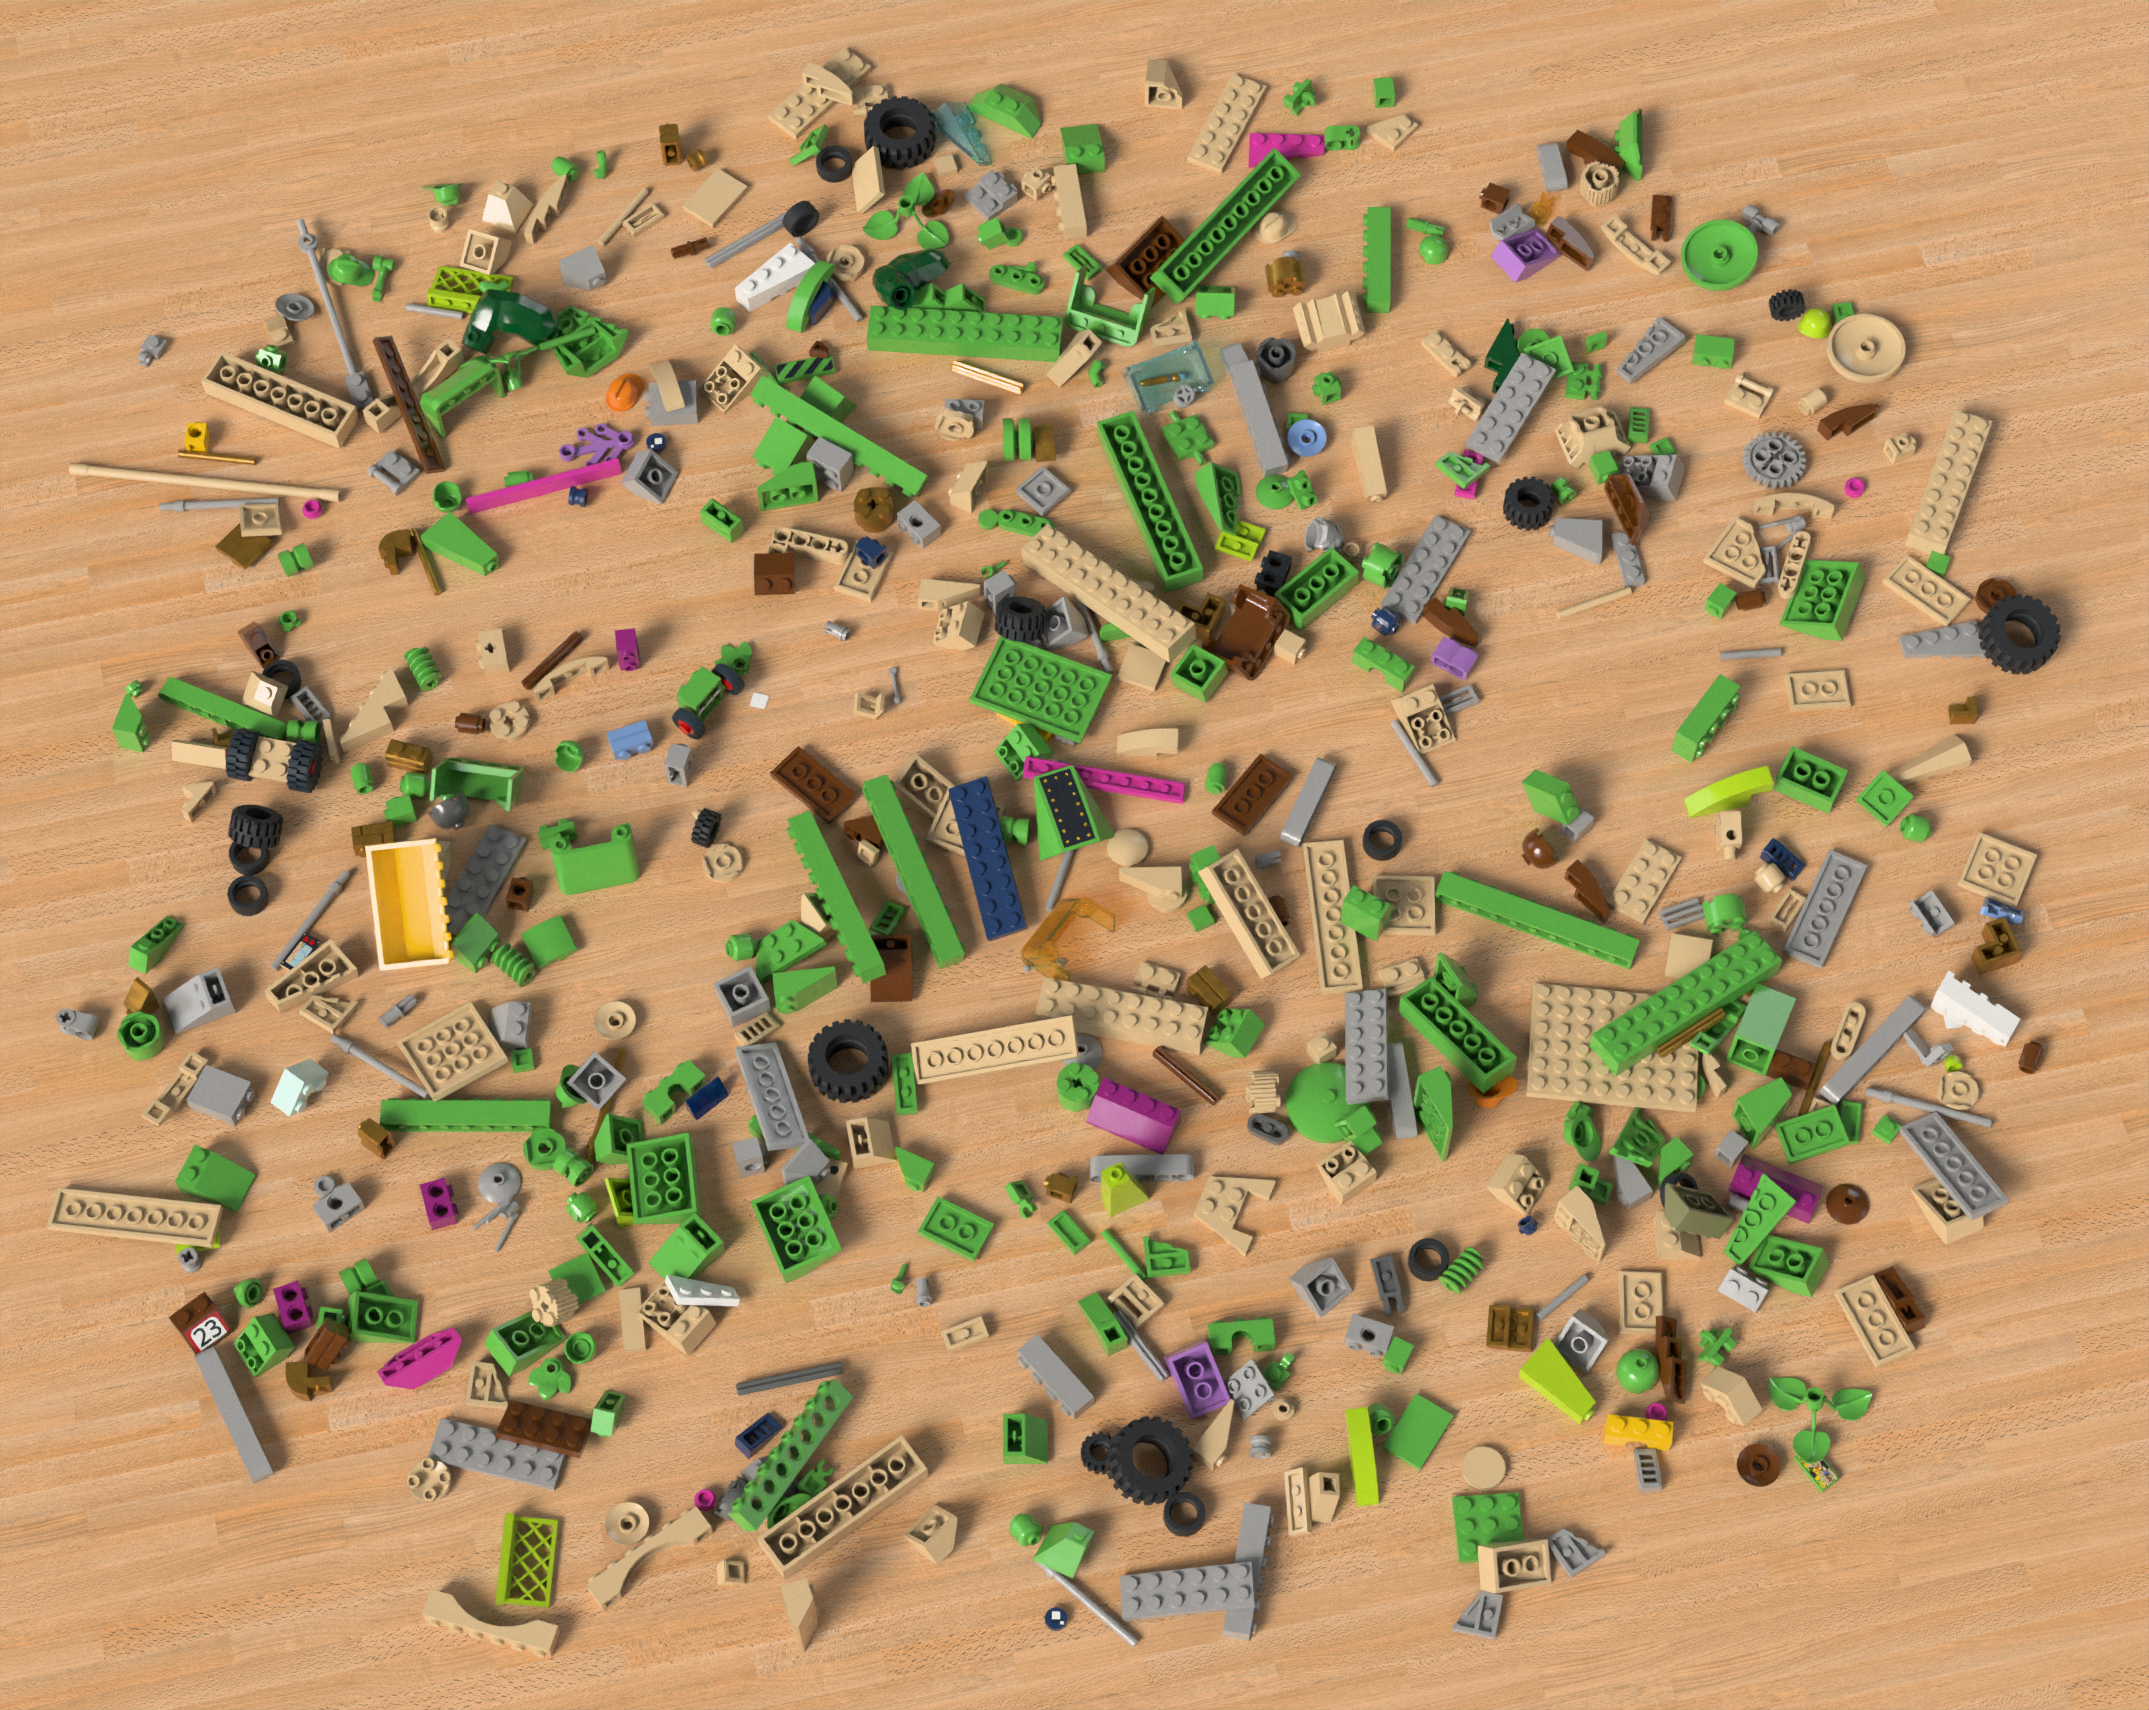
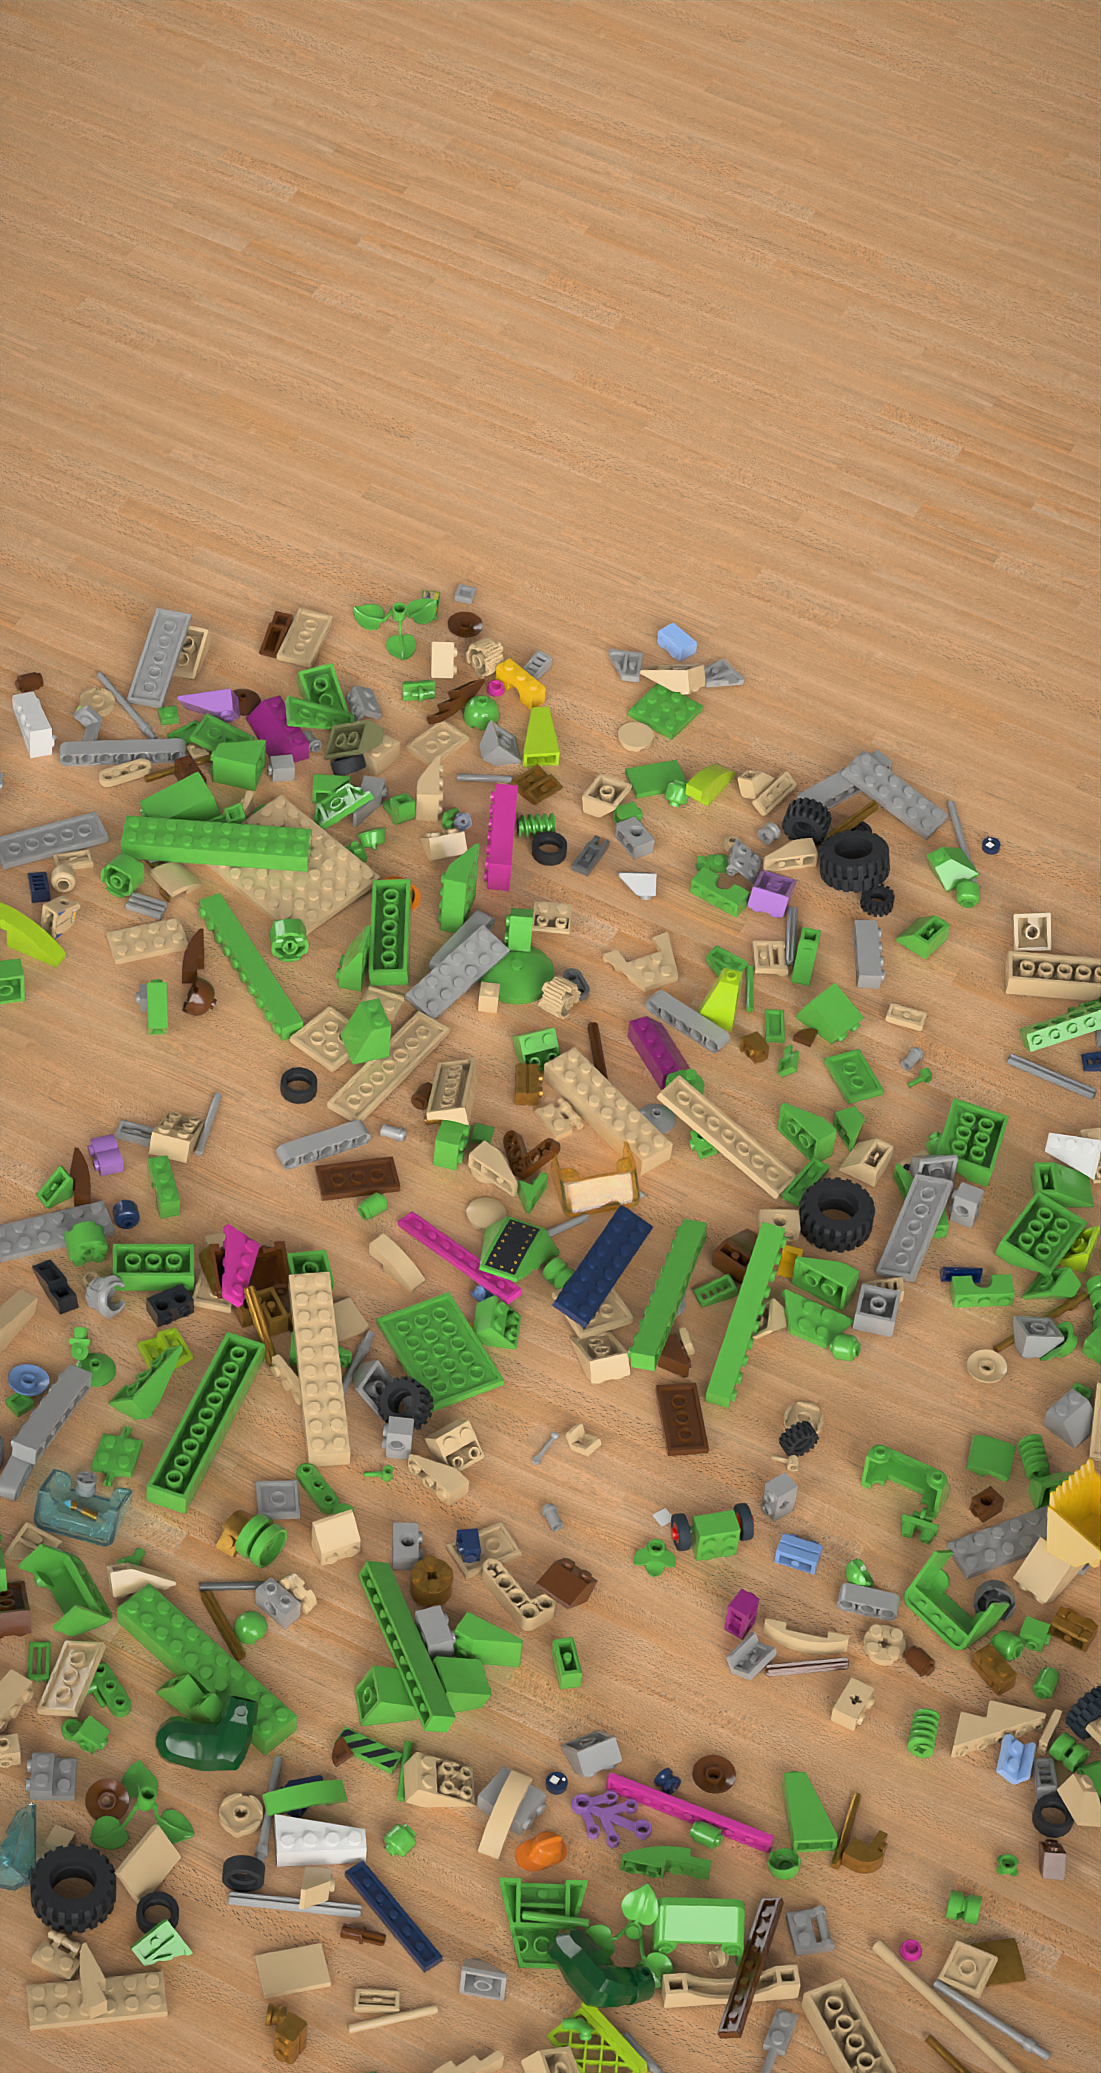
camera: 145 degrees left, 15 degrees down
none -> black slope [32,1259,79,1315]
none -> tan tile [37,1640,106,1717]
none -> medium lavender slope [177,688,240,723]
none -> dark grey bar [199,1581,280,1591]
none -> dark pink wing [222,1224,260,1307]
none -> bright green hair [234,1611,268,1645]
none -> pearl gold axle [243,1286,276,1365]
none -> bright green brick [269,919,309,962]
none -> tan slope [299,1866,336,1909]
none -> dark blue plate [345,1861,443,1973]
none -> bright green arm [441,807,459,829]
none -> light grey plate [454,584,476,604]
none -> tan brick [465,637,504,678]
none -> dark pink brick [484,784,518,891]
none -> reddish brown beam [503,1130,561,1180]
none -> bright green slope [517,1172,548,1214]
none -> tan slope [582,774,632,818]
none -> bright green slope [620,1846,712,1879]
none -> light blue brick [657,623,697,662]
none -> reddish brown dish [692,1755,736,1794]
none -> light grey bracket [726,1632,777,1681]
none -> tan brick [758,1209,800,1241]
none -> bright green slope [777,1103,837,1162]
none -> yellow panel [777,1245,804,1278]
none -> black tyre [782,797,832,845]
none -> reddish brown tile [793,1029,818,1047]
none -> bright green slope [795,983,864,1044]
none -> pearl gold axle [826,800,879,840]
none -> light grey beam [837,1583,900,1621]
none -> light blue bracket [996,1734,1036,1785]

